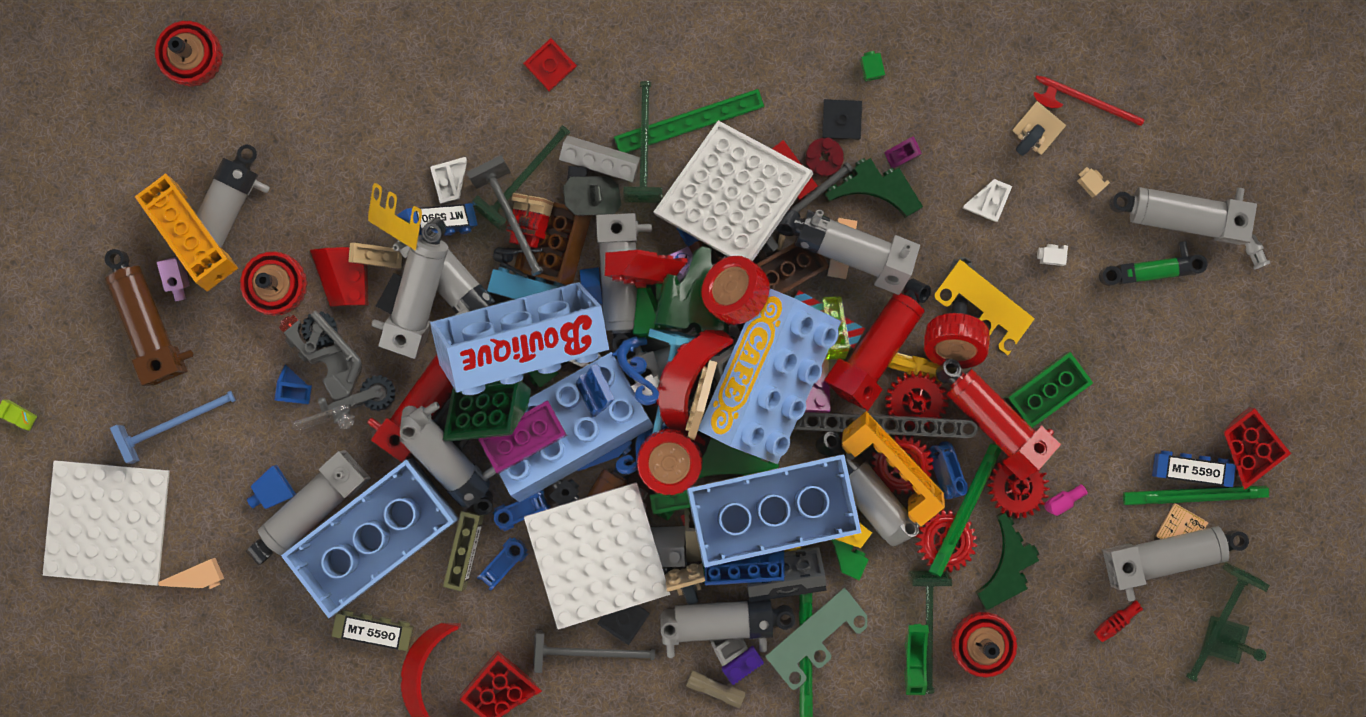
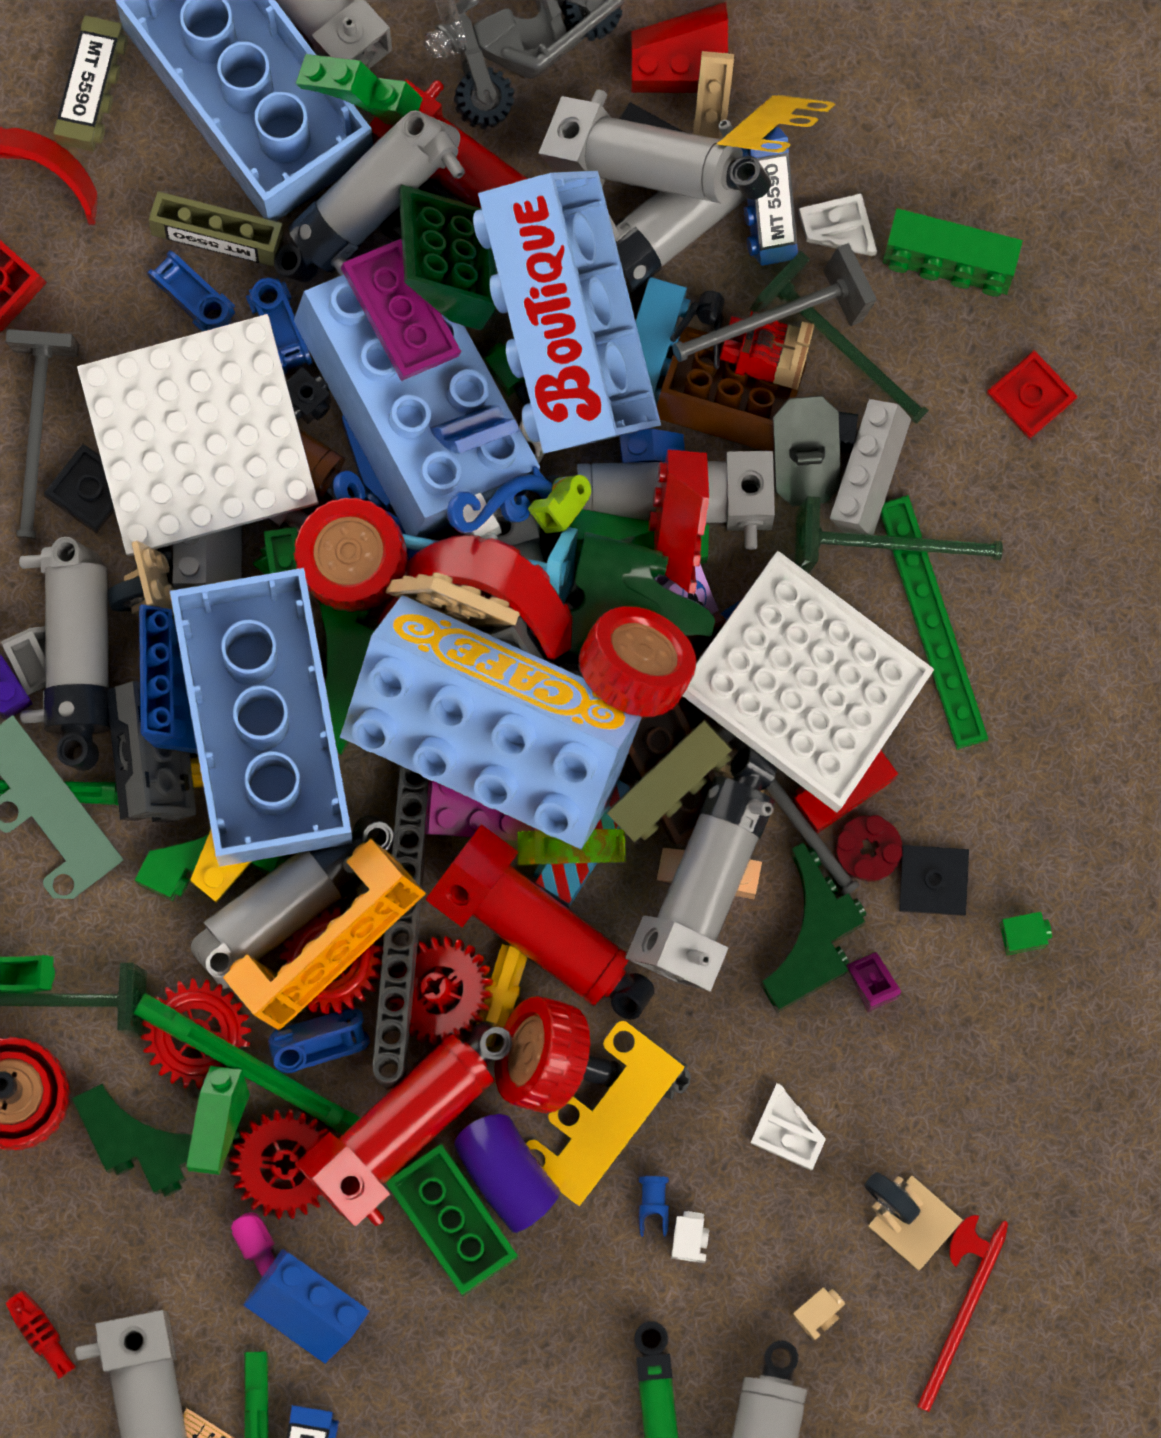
camera: 85 degrees right, 10 degrees down
none -> green slope [186,1066,250,1175]
none -> blue slope [243,1249,370,1363]
none -> green arch [295,54,423,125]
none -> dark purple brick [455,1114,560,1233]
none -> lime leg [528,475,591,533]
none -> olive brick [607,718,732,842]
none -> blue piece [639,1176,669,1237]
none -> green brick [882,208,1023,297]

